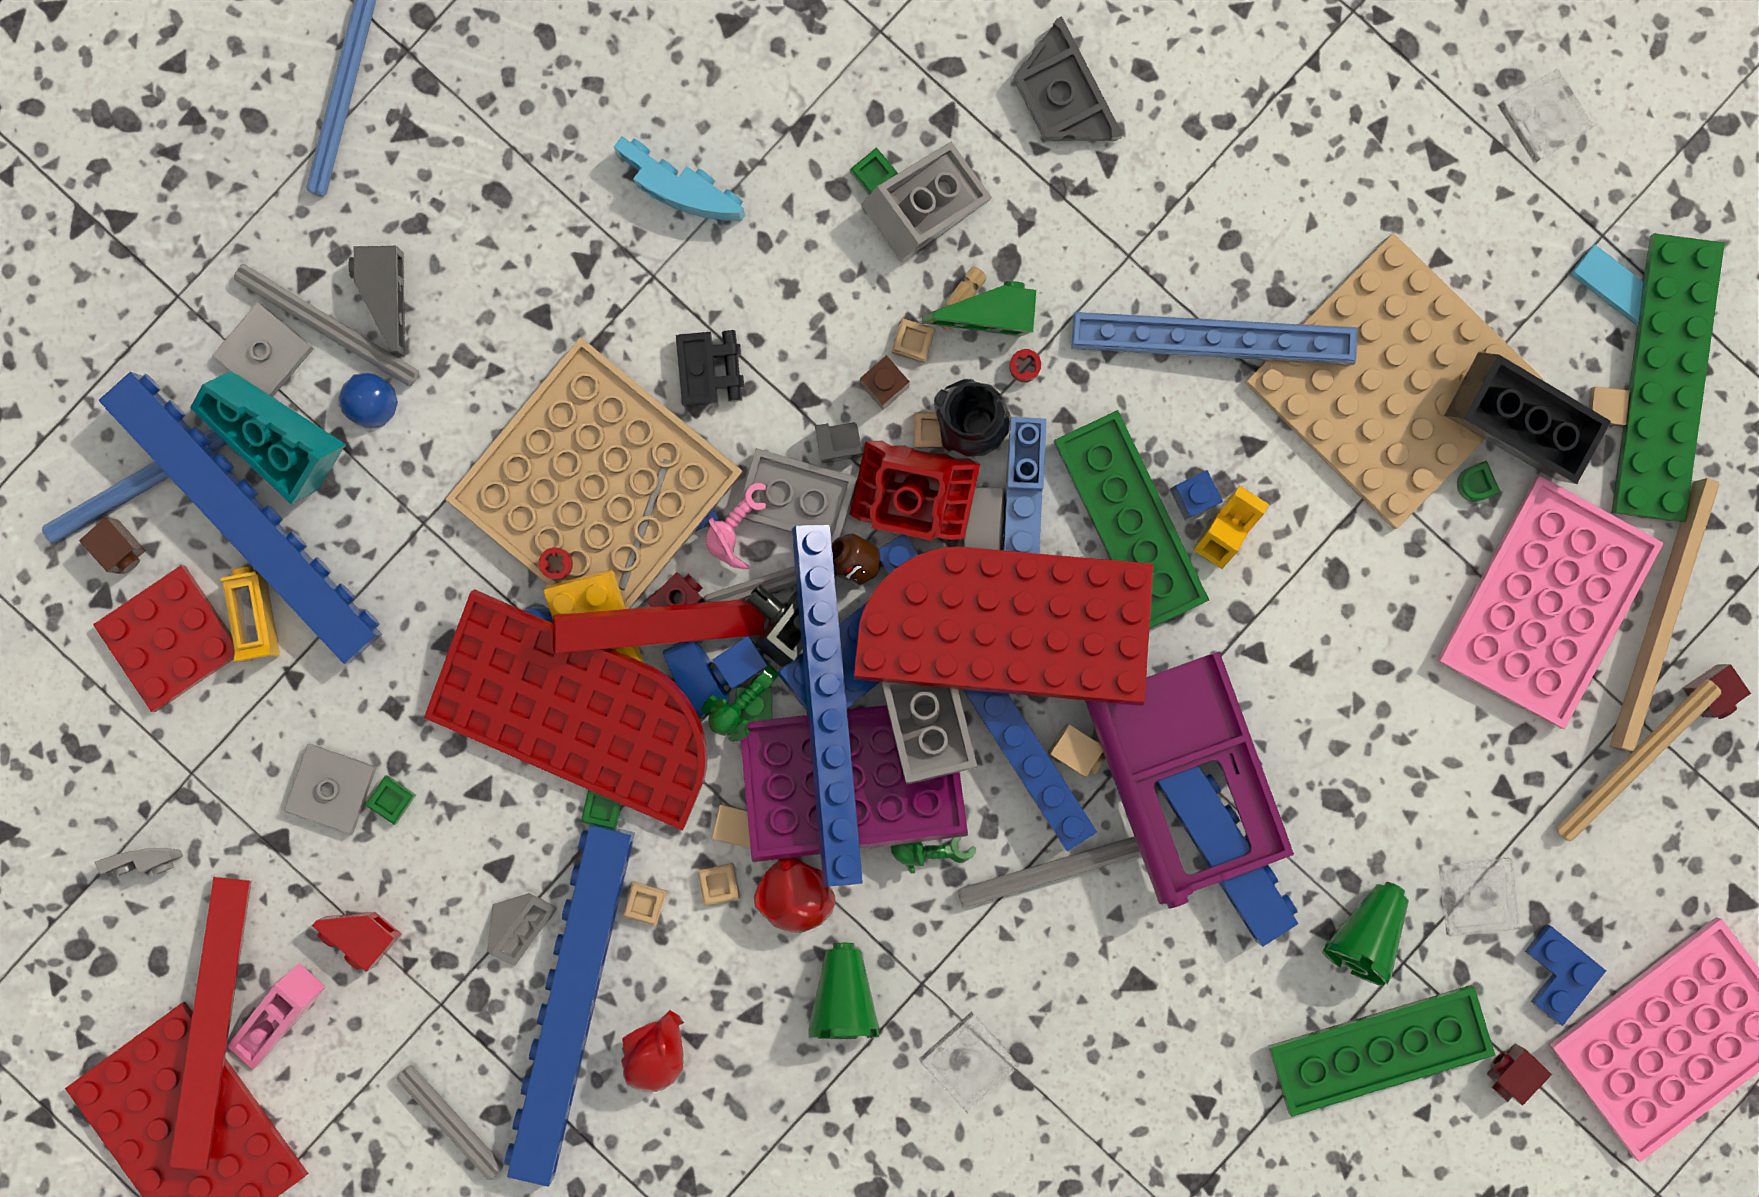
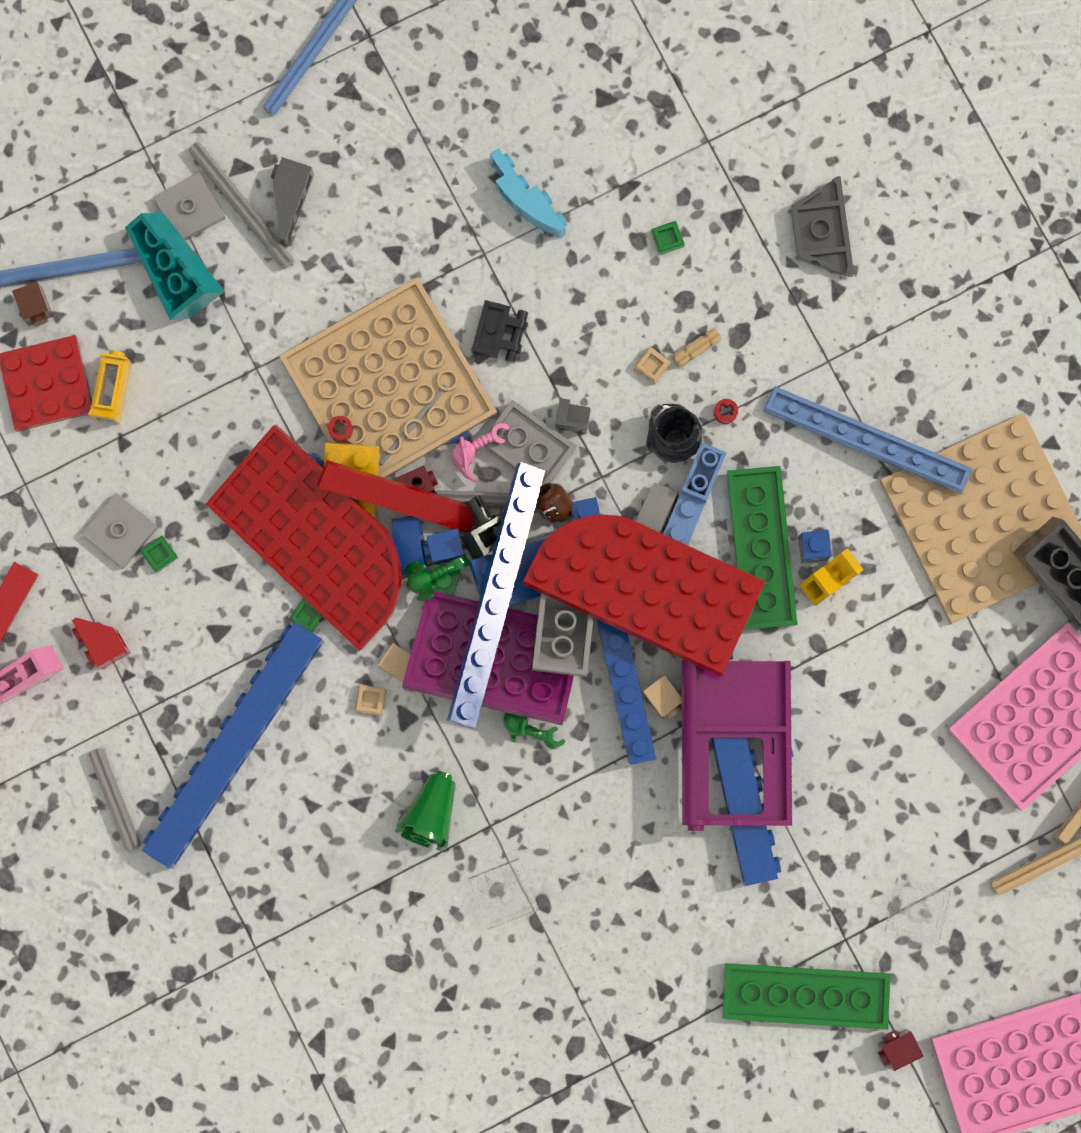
camera: 20 degrees right, 5 degrees down
blue brick [98,372,382,664] -> none
blue hair [338,372,398,429] -> none
light grey slope [487,893,557,966] -> none
red helmet [621,1010,684,1092] -> none
tan tile [622,881,667,926] -> none
red helmet [754,857,835,933] -> none
red slope [849,441,980,541] -> none
reddish brown brick [860,355,910,410] -> none
light grey slope [861,141,992,261] -> none
tan tile [914,412,944,448] -> none
green slope [922,281,1037,337] -> none
light grey axle [958,837,1141,907] -> none
green cone [1322,882,1409,986] -> none
green tile [1457,460,1501,502] -> none
blue plate [1525,924,1607,1026] -> none

